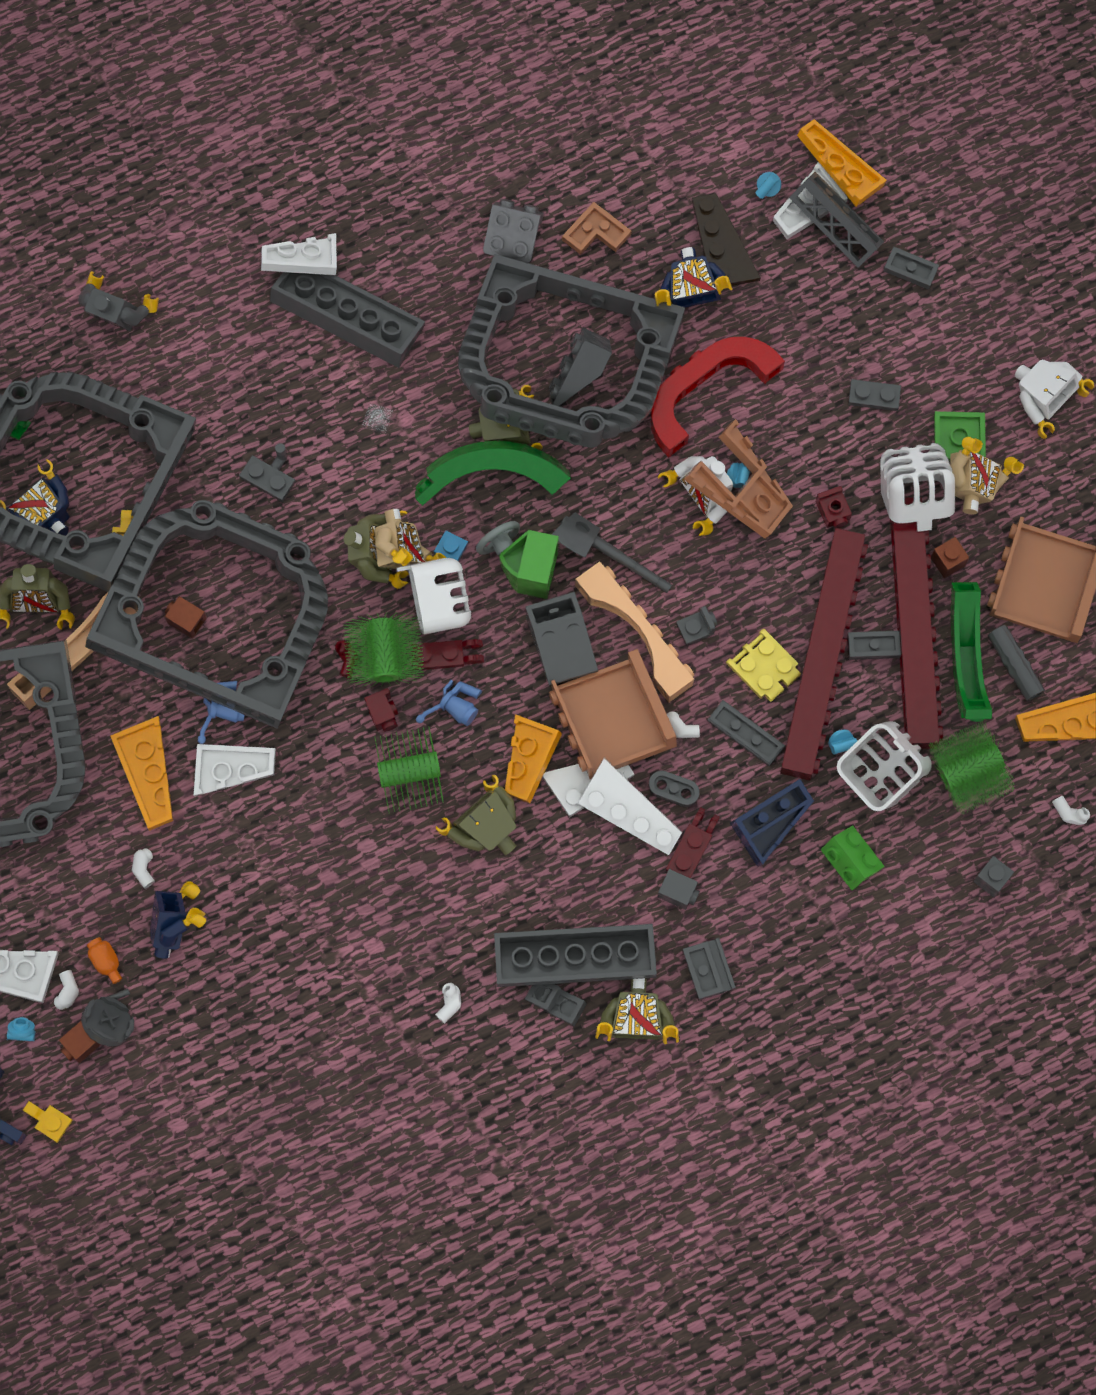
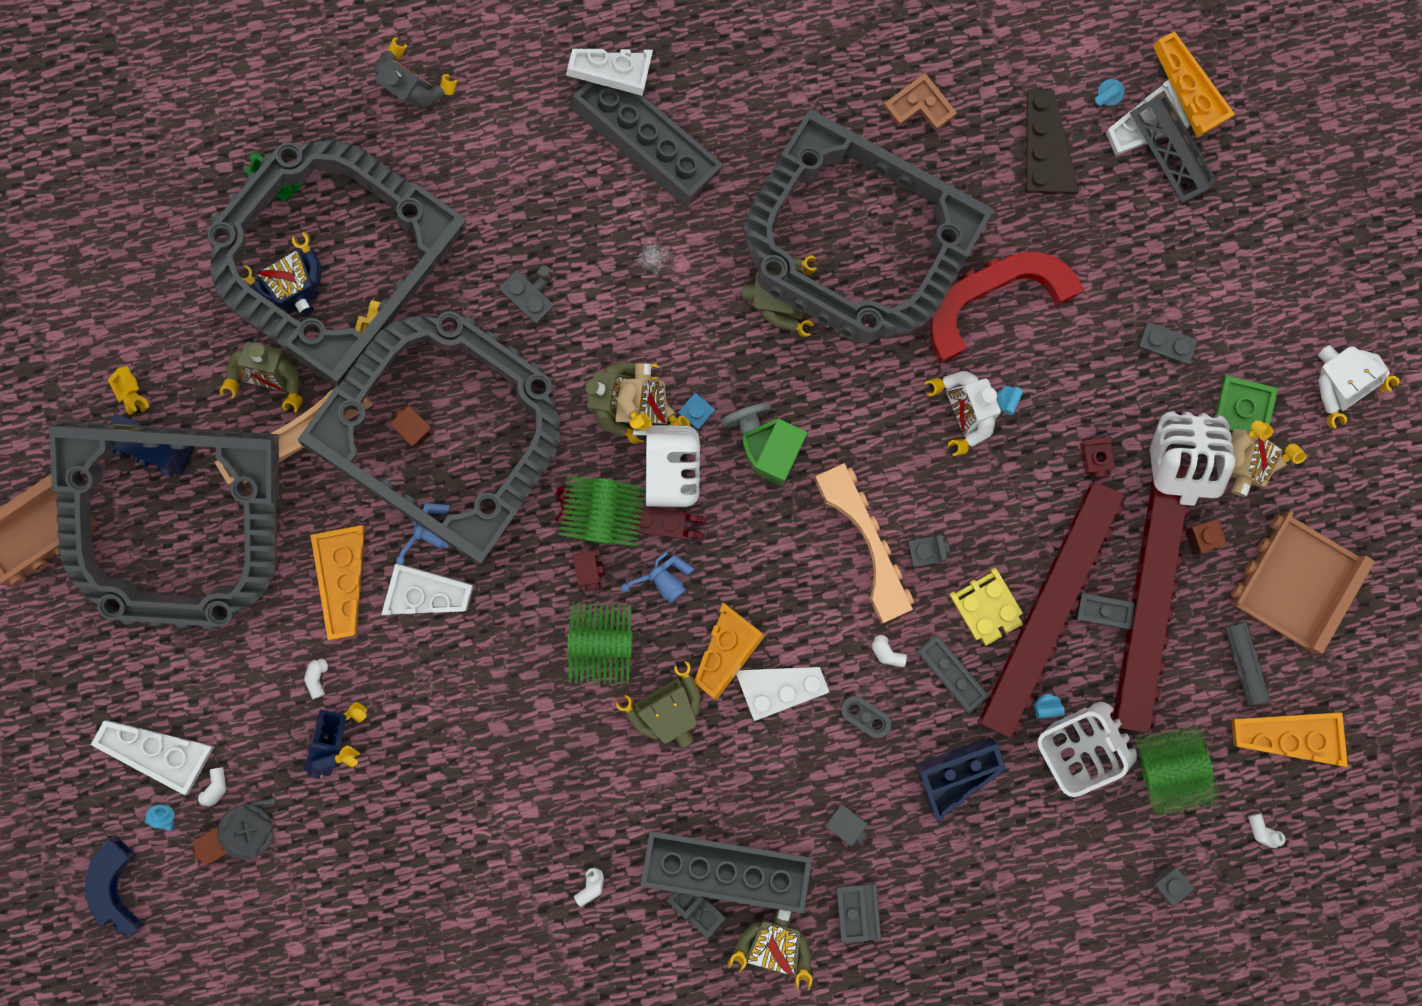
camera: 15 degrees right, 10 degrees up
yellow plate [23,1101,73,1143] -> none
orange plant [87,937,122,984] -> none
green arch [415,441,571,506] -> none
flat silver bracket [483,199,544,263] -> none
dark grey slope [525,592,598,686] -> none
dark grey slope [548,328,612,406] -> none
nougat panel [549,649,677,779] -> none
dark grey piece [552,512,672,593] -> none
white wing [578,758,682,855] -> none
torso [655,247,733,308] -> none
dark red hinge [666,807,720,878] -> none
nougat wing [684,419,793,538] -> none
bright green bracket [821,826,885,890] -> none
dark grey plate [883,247,939,290] -> none
green arch [951,582,992,722] -> none

